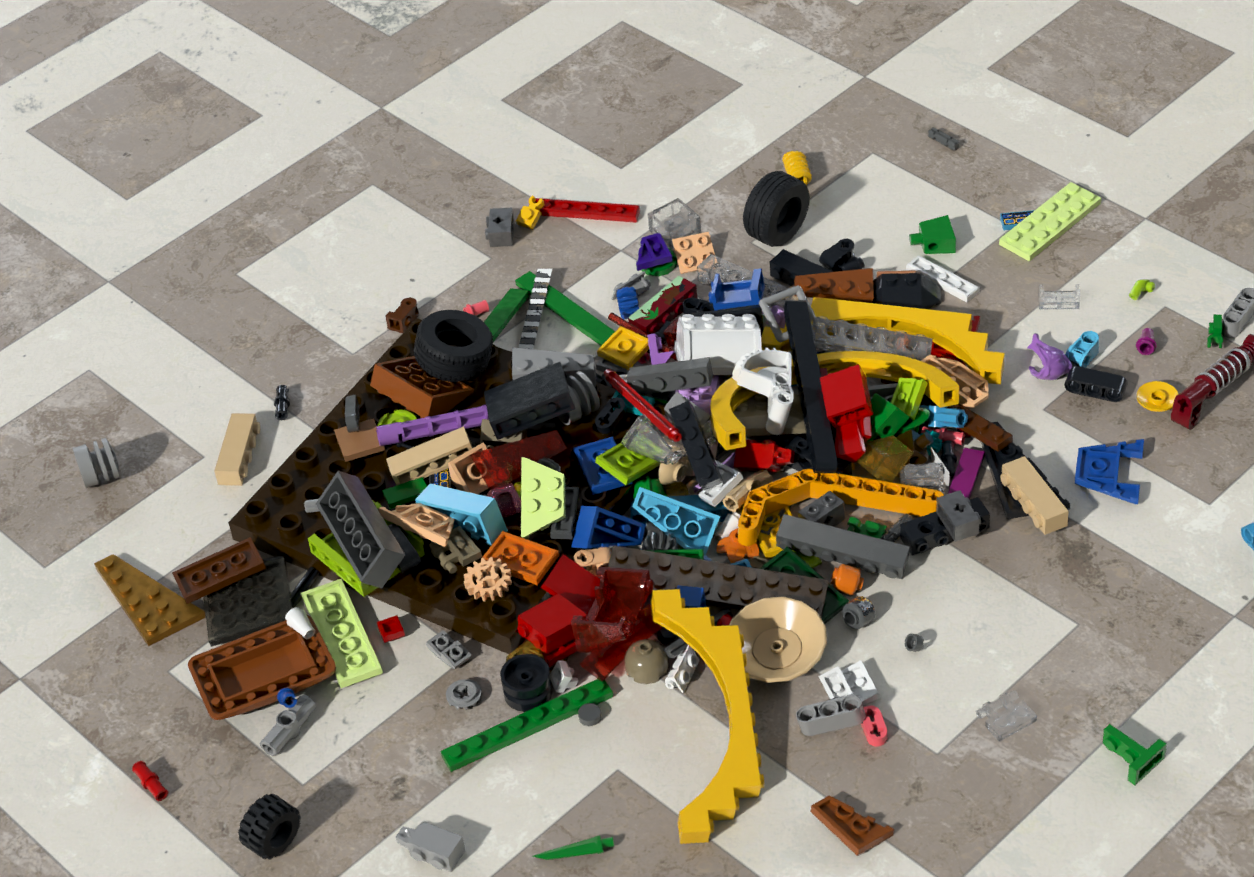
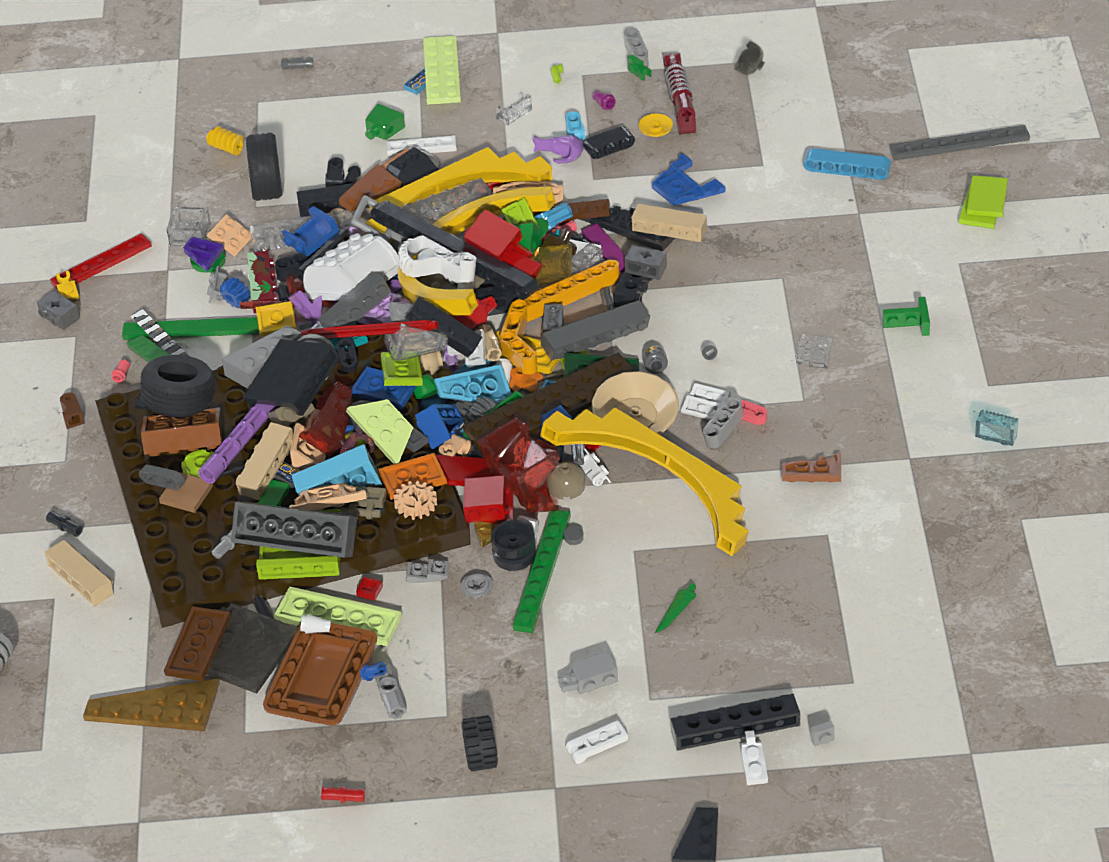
camera: 50 degrees left, 0 degrees up
orange head [830,564,864,595] -> none
green plate [847,517,887,539] -> none

